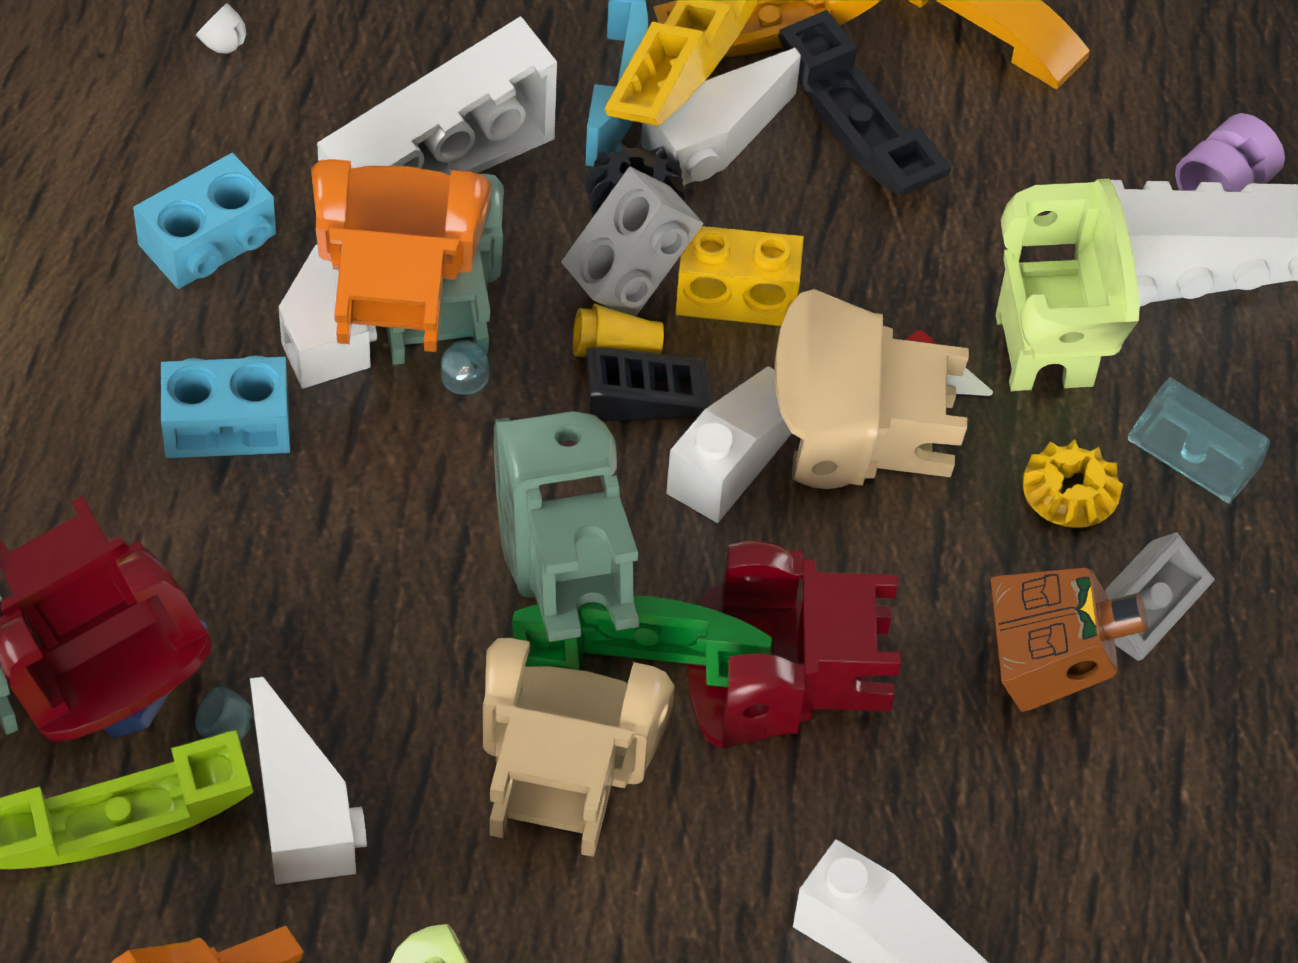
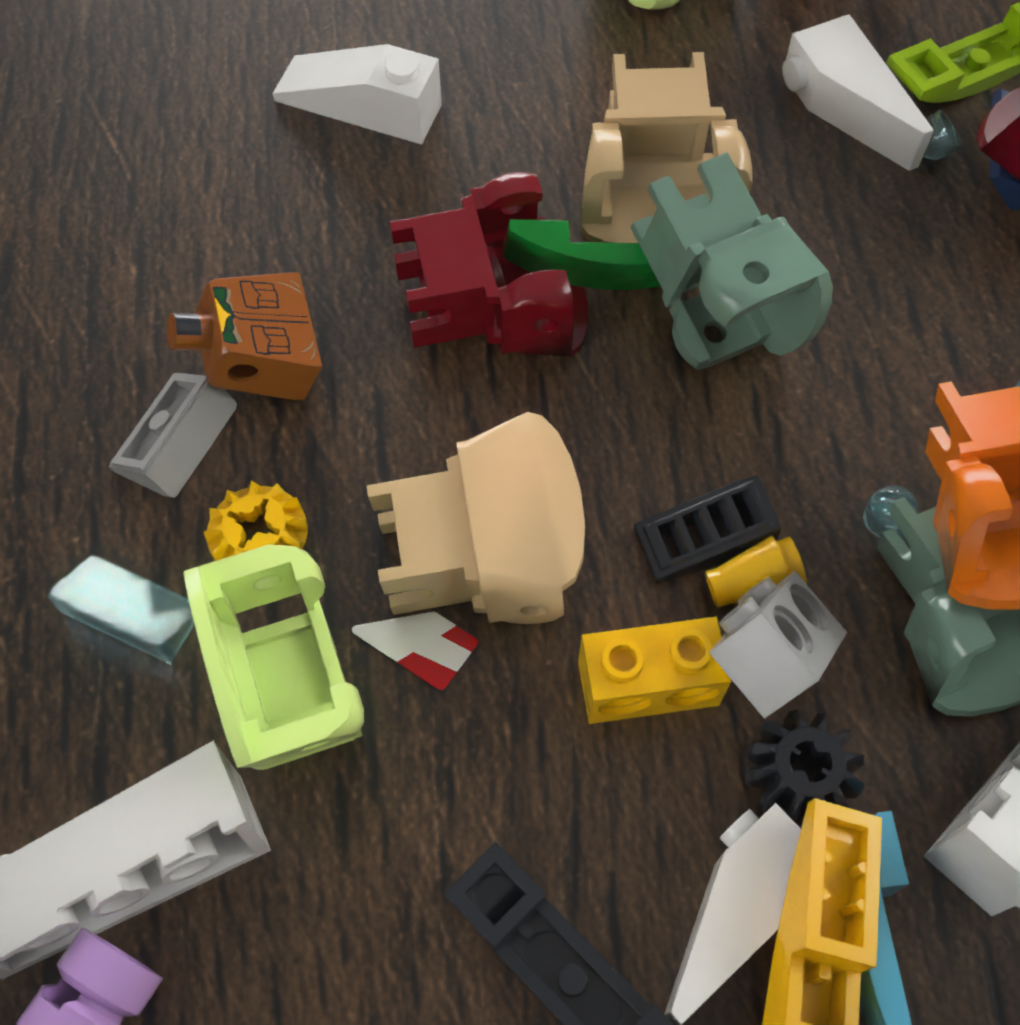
camera: 170 degrees right, 10 degrees up
white slope [666,366,792,523] -> none

